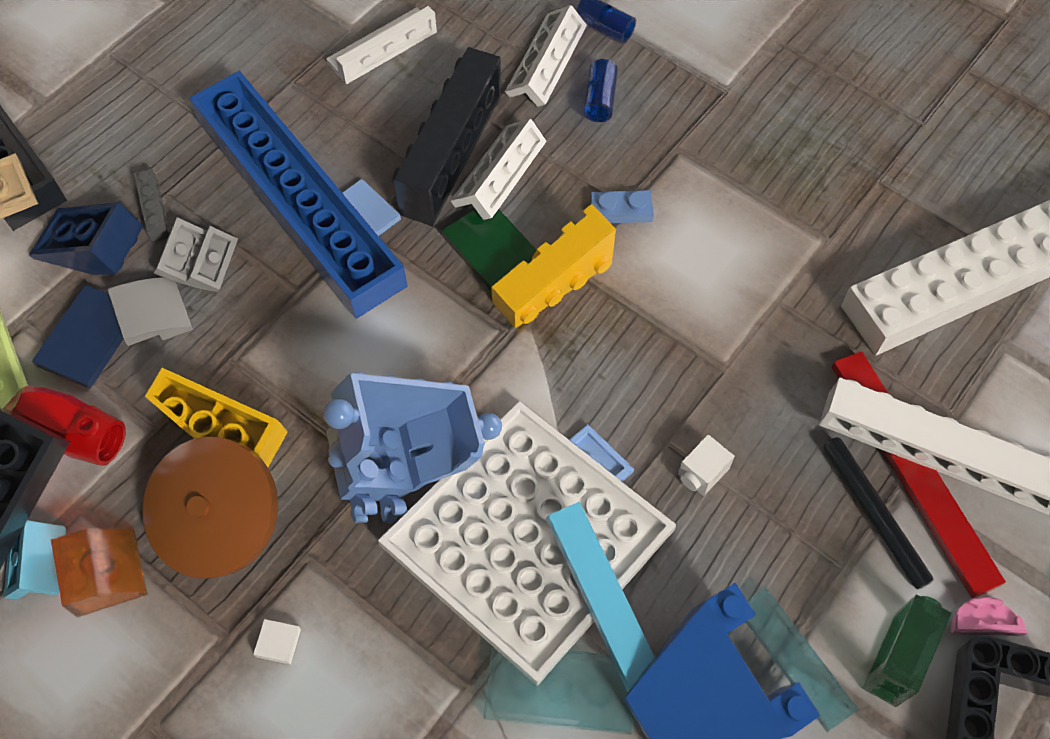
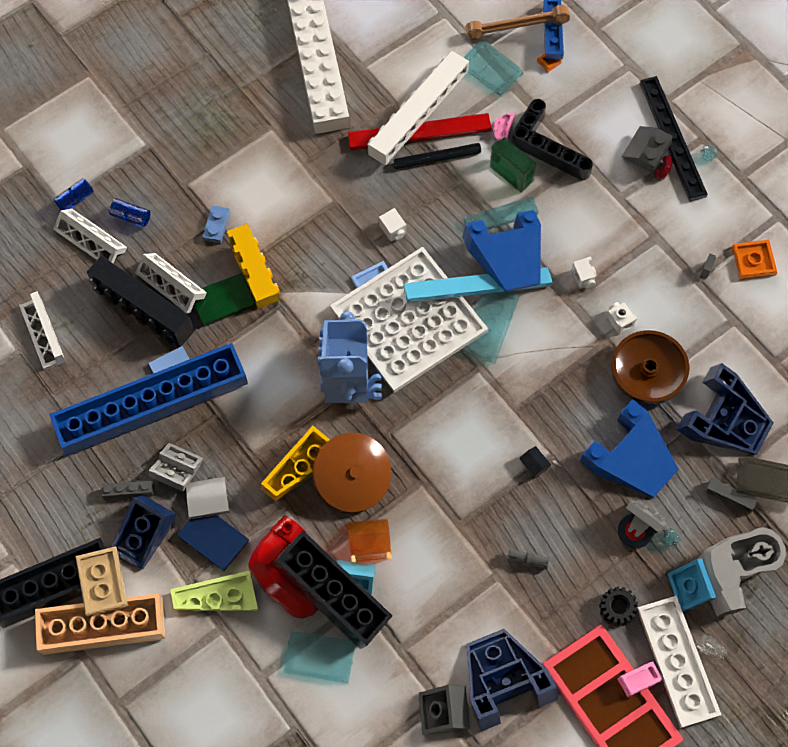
camera: 75 degrees left, 5 degrees up
white tile [253,619,301,665] -> none

